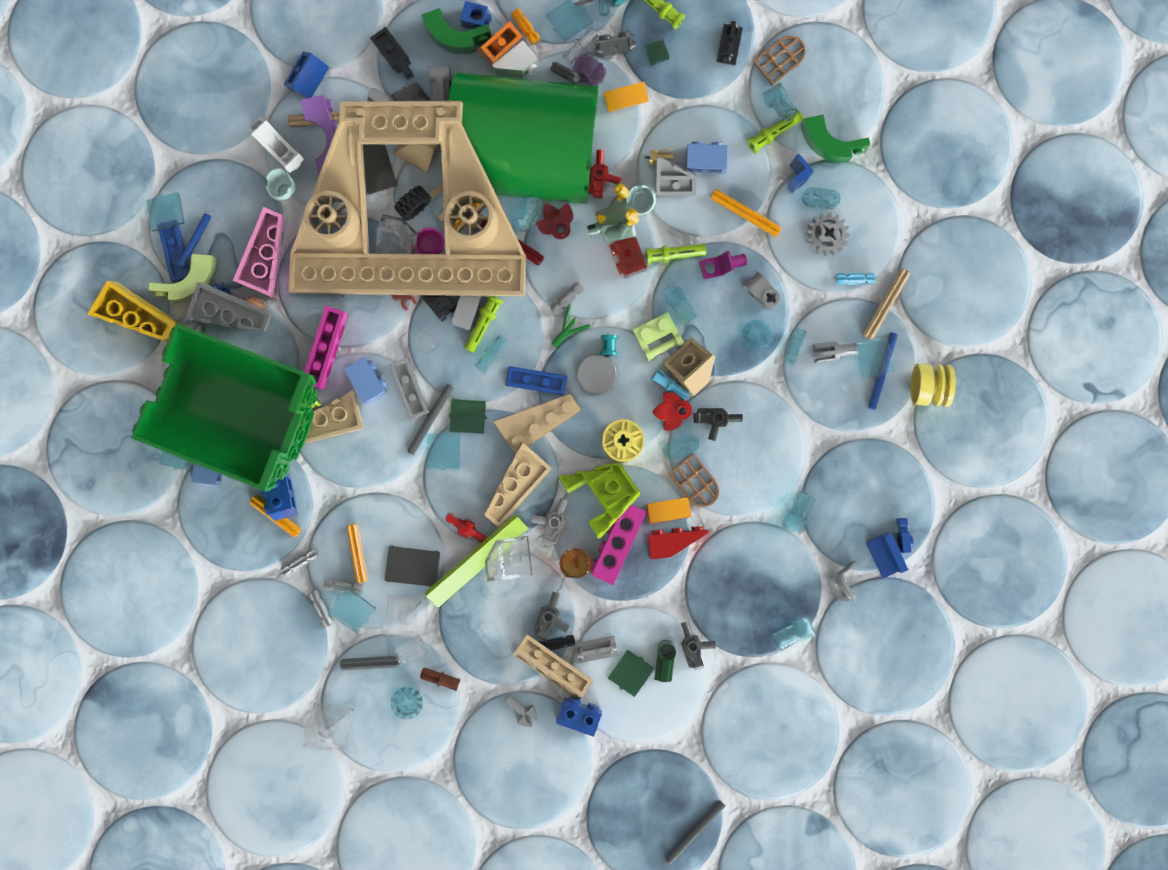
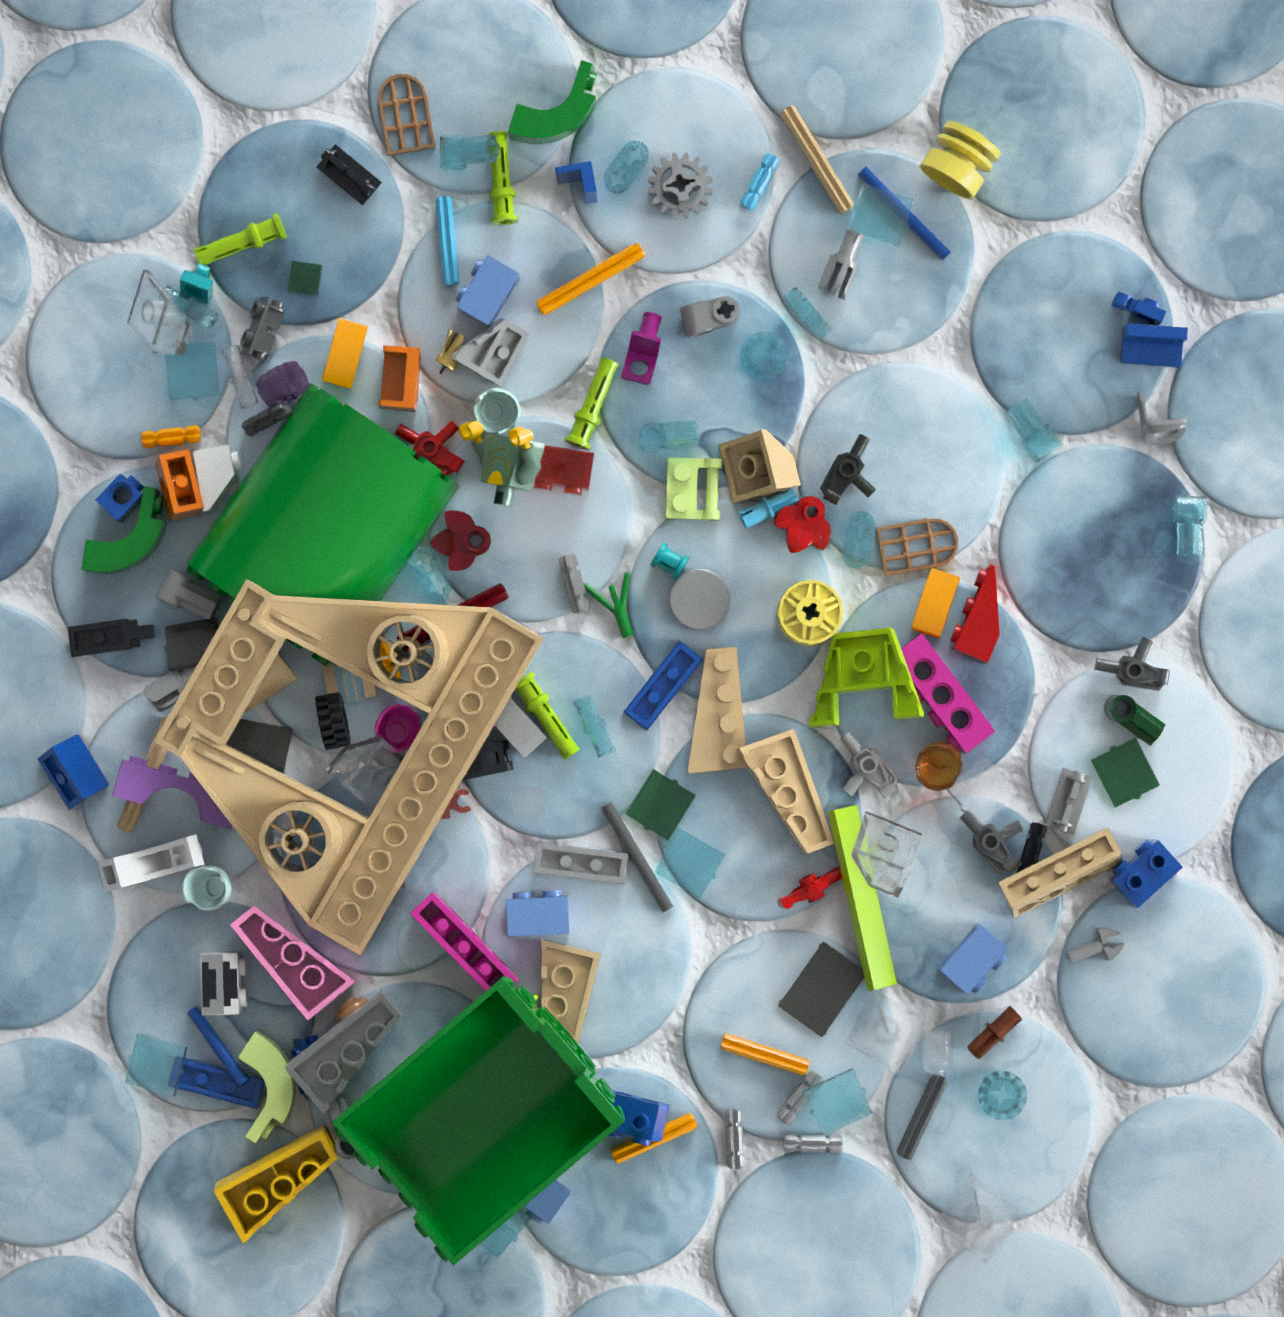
camera: 65 degrees left, 0 degrees up
none -> brick [201,951,248,1016]
none -> orange panel [378,345,422,412]
none -> medium azure axle [435,196,459,286]
none -> medium blue brick [937,923,1008,995]

